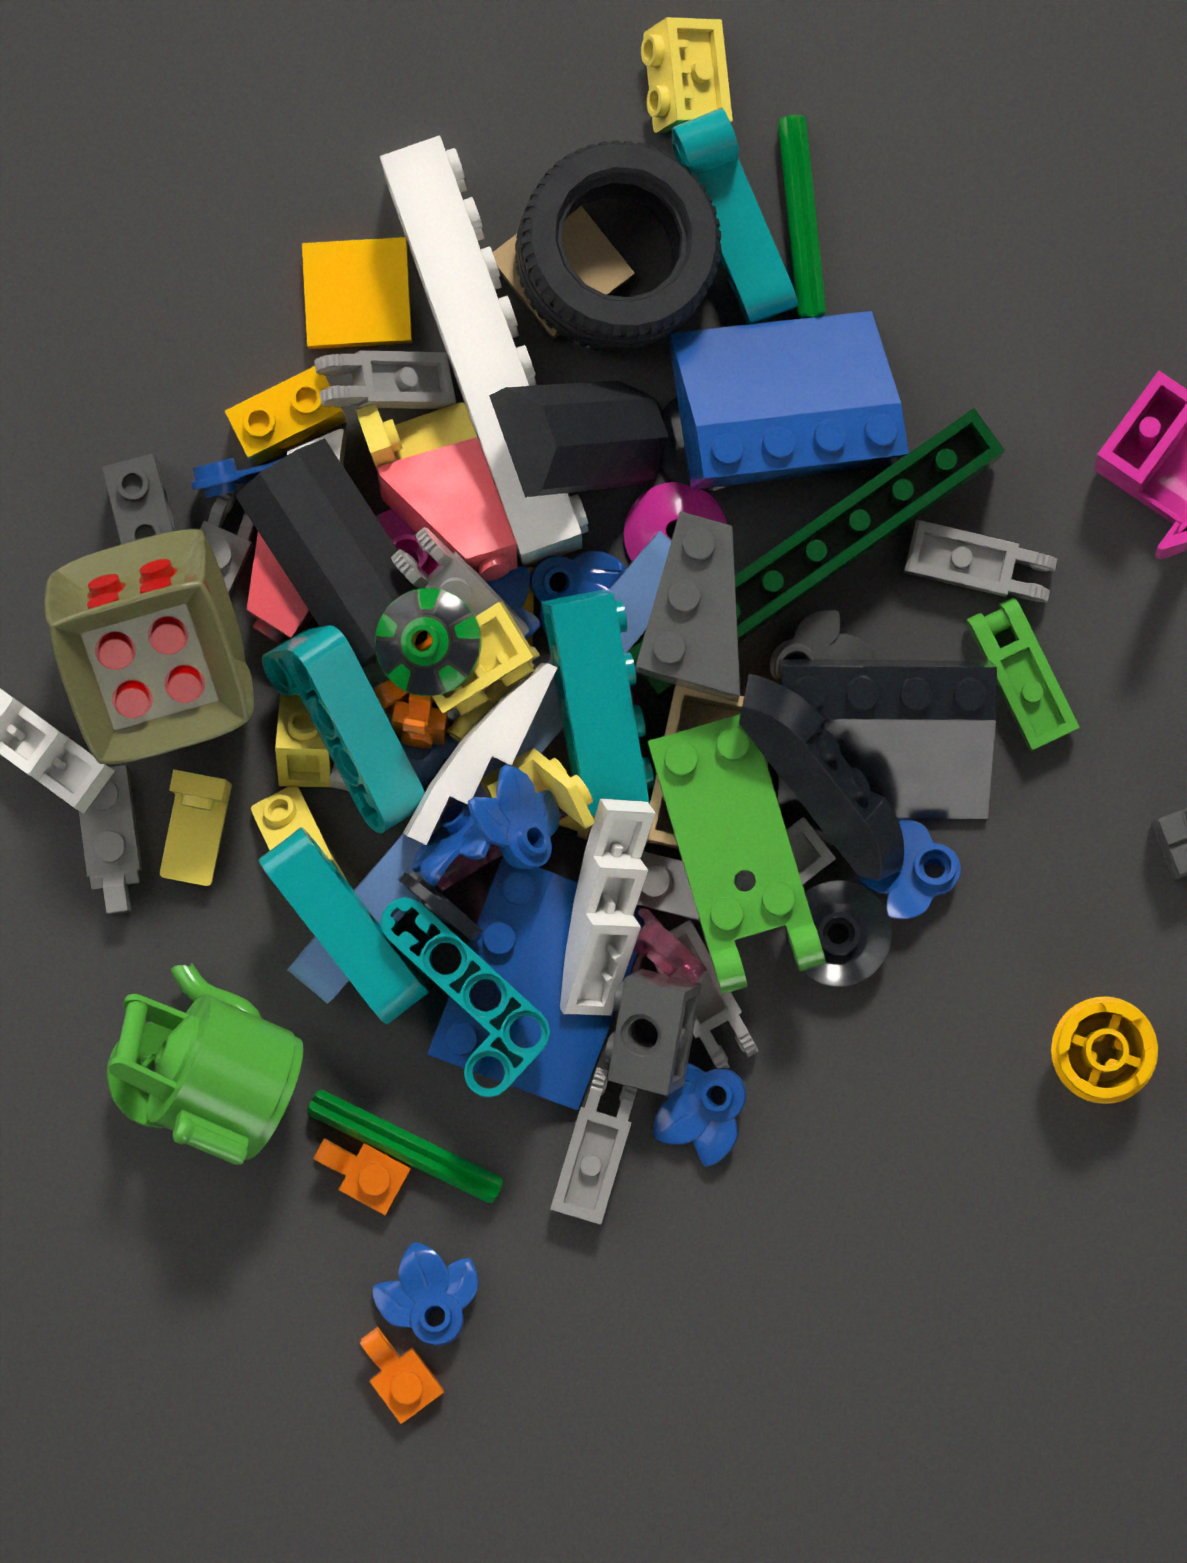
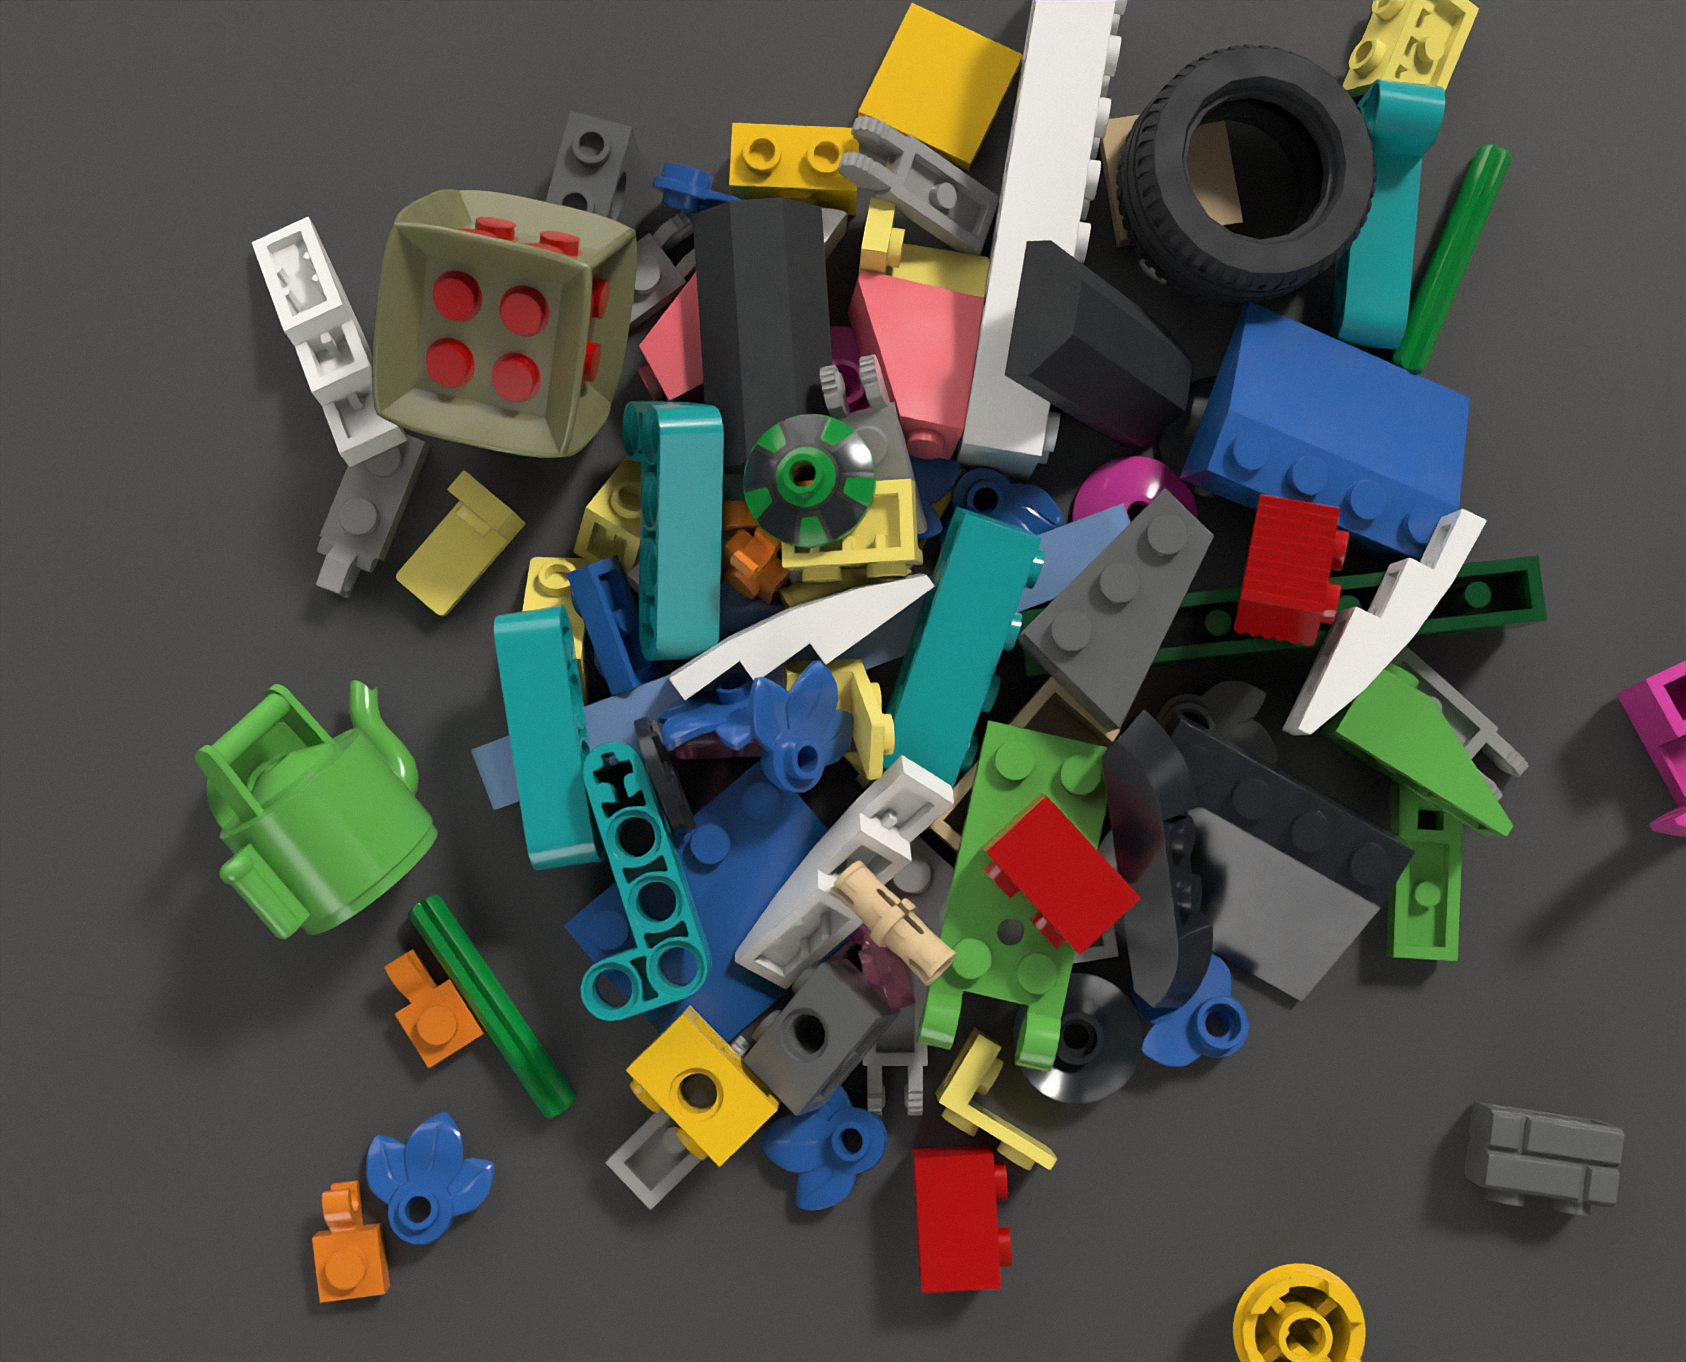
camera: 25 degrees right, 0 degrees up
none -> blue plate [566,555,662,695]
none -> yellow brick [626,1005,780,1167]
none -> tan pin [830,860,957,986]
none -> red brick [912,1143,1012,1293]
none -> light yellow bracket [935,1027,1057,1171]
none -> red brick [982,793,1141,955]
none -> red brick [1234,494,1349,647]
none -> white slope [1282,509,1487,736]
none -> bright green slope [1319,663,1513,837]

